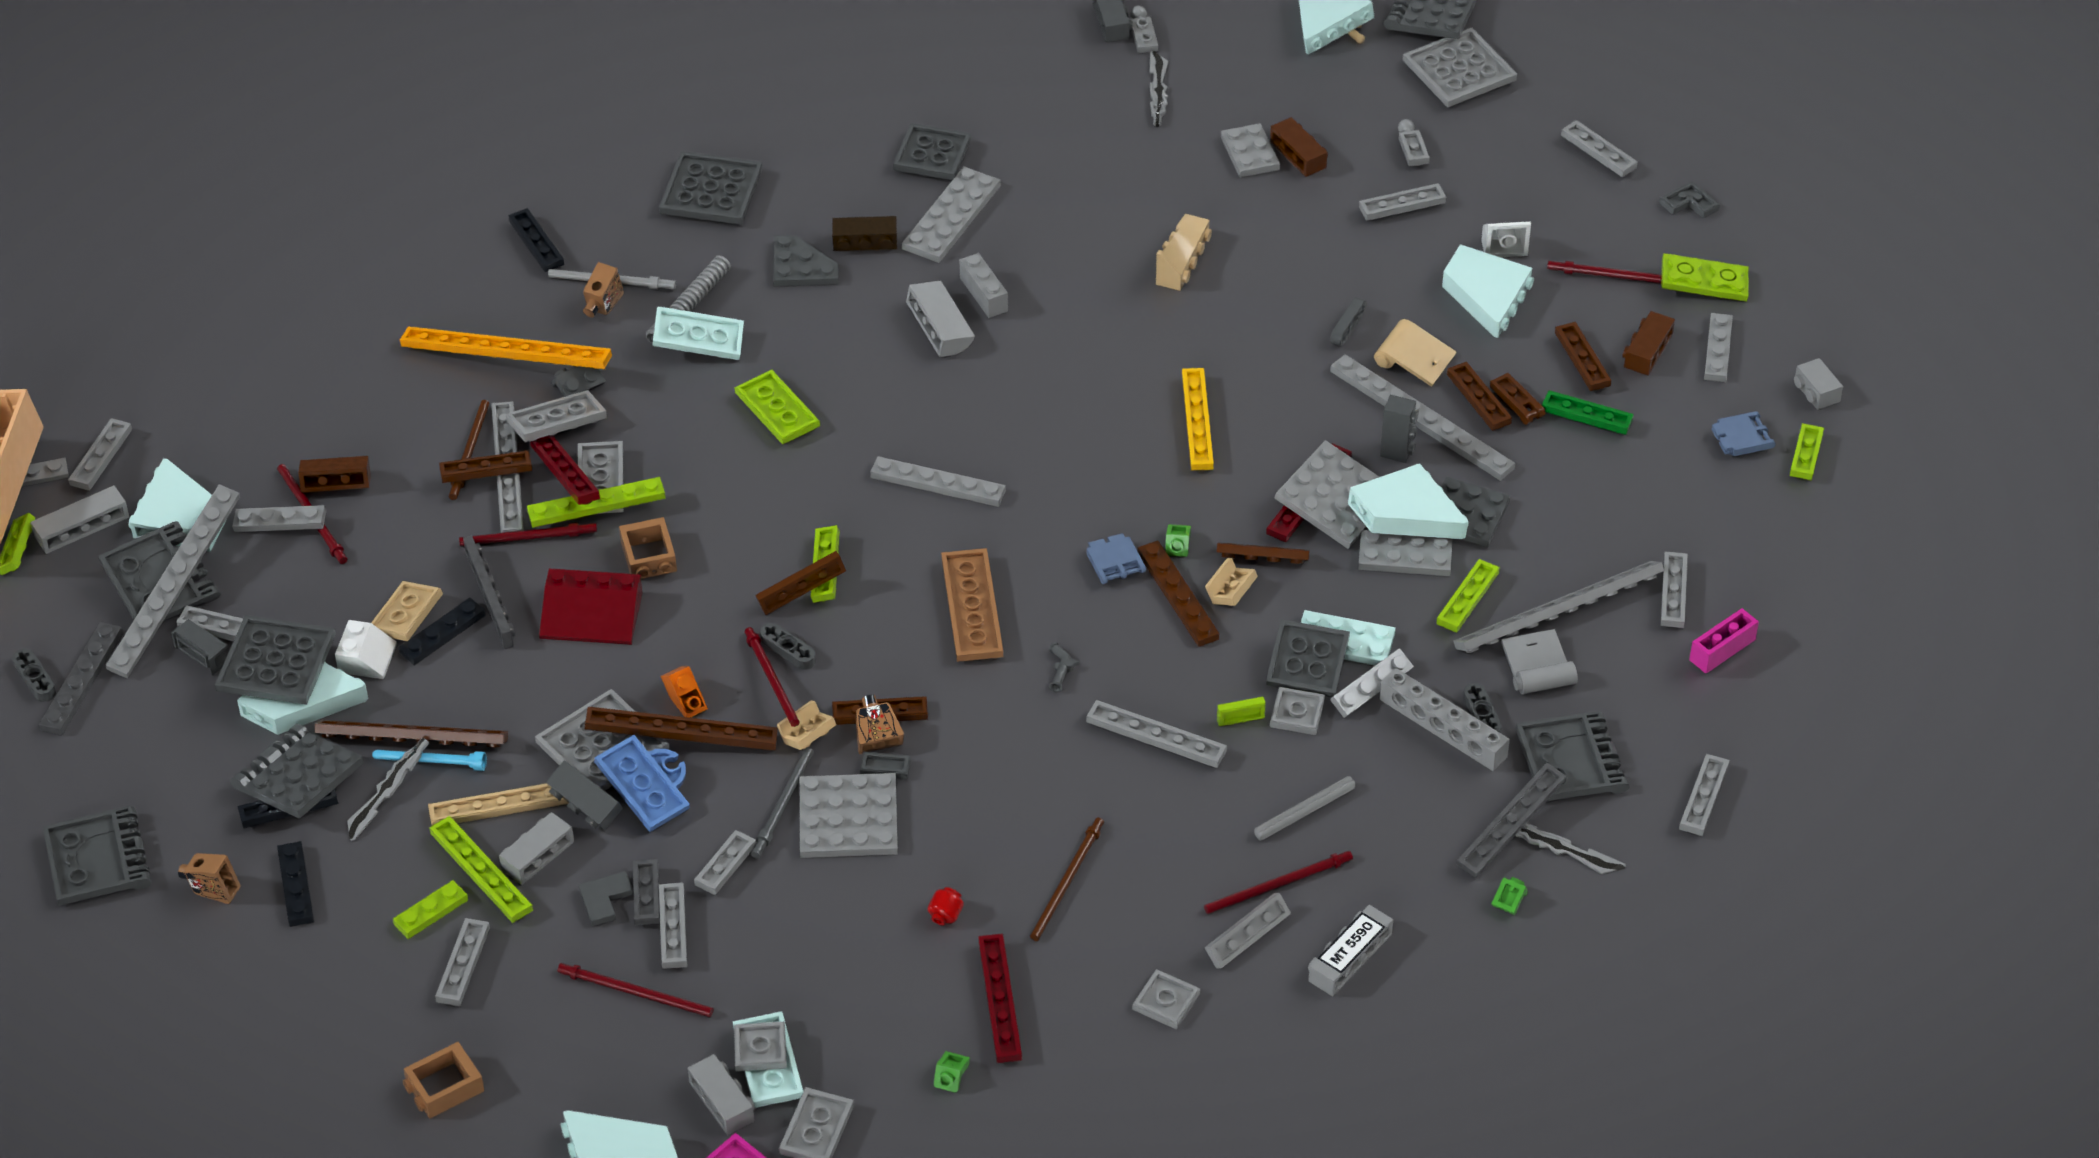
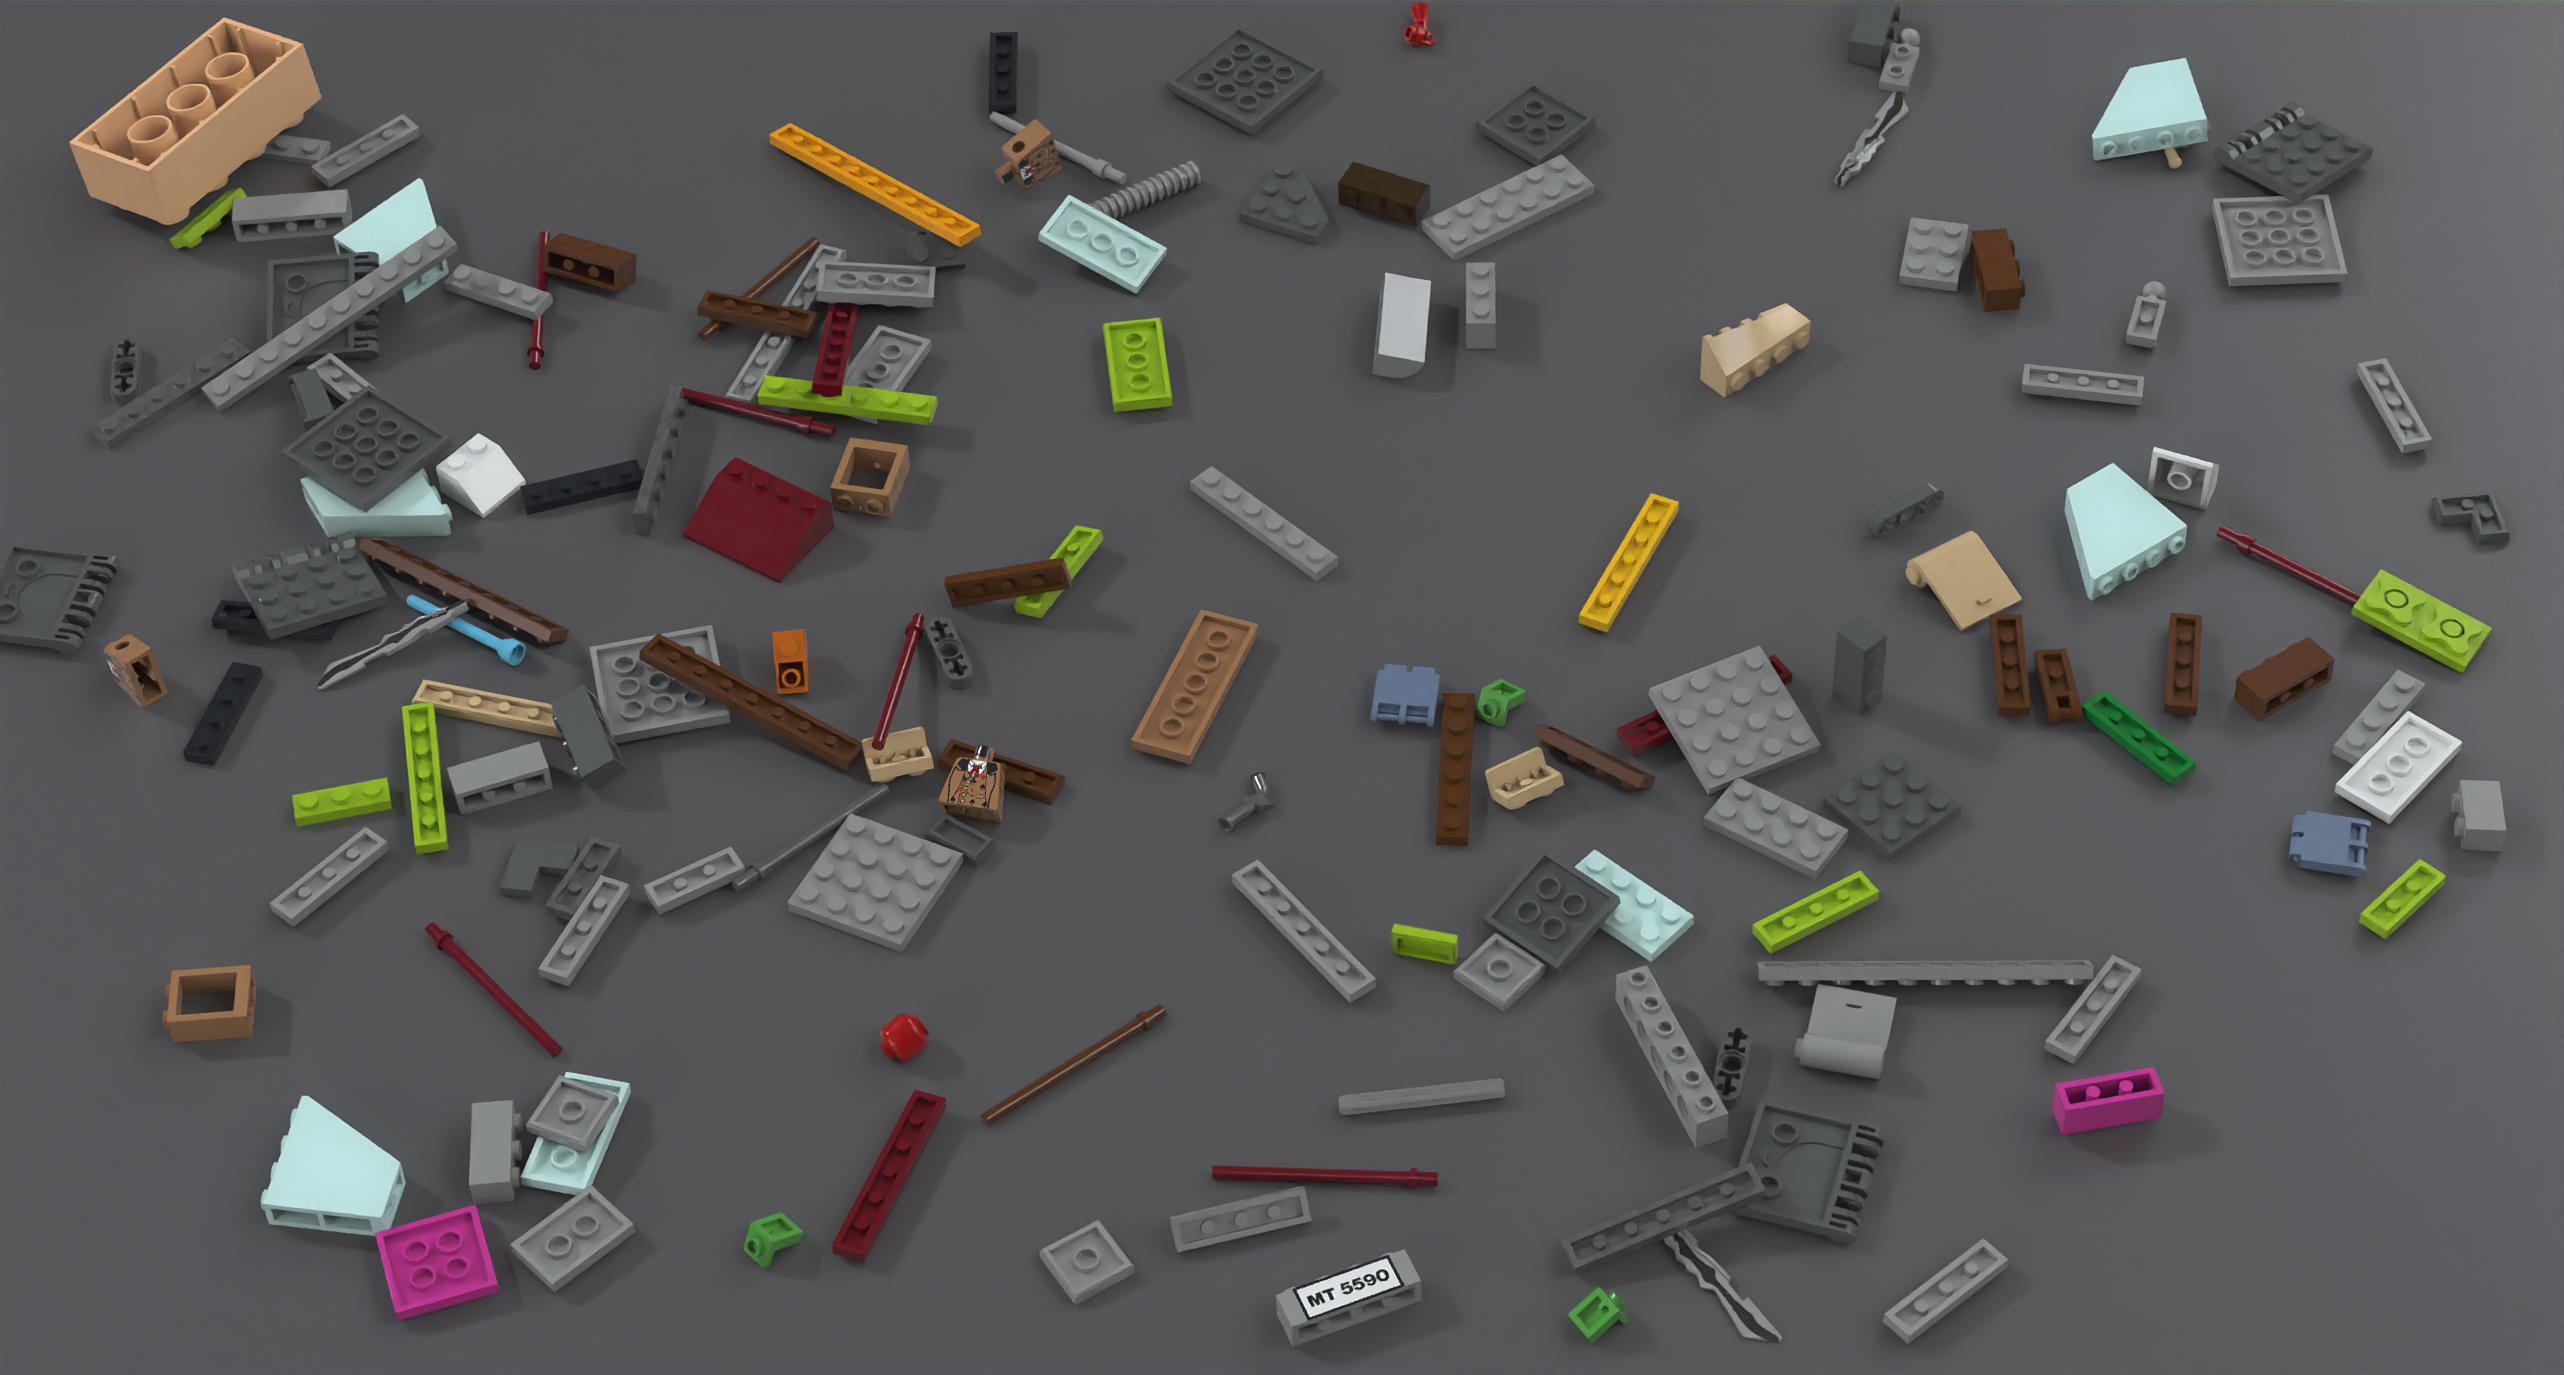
camera: 30 degrees right, 0 degrees up
tan tile [371,581,443,641] -> none
medium blue plate [594,735,690,832] -> none
light grey plate [1330,354,1515,481] -> none
light grey plate [1330,648,1414,718] -> none
light aqua slope [1348,463,1468,539] -> none
none -> red piece [1404,2,1435,46]
none -> white plate [2335,711,2462,824]

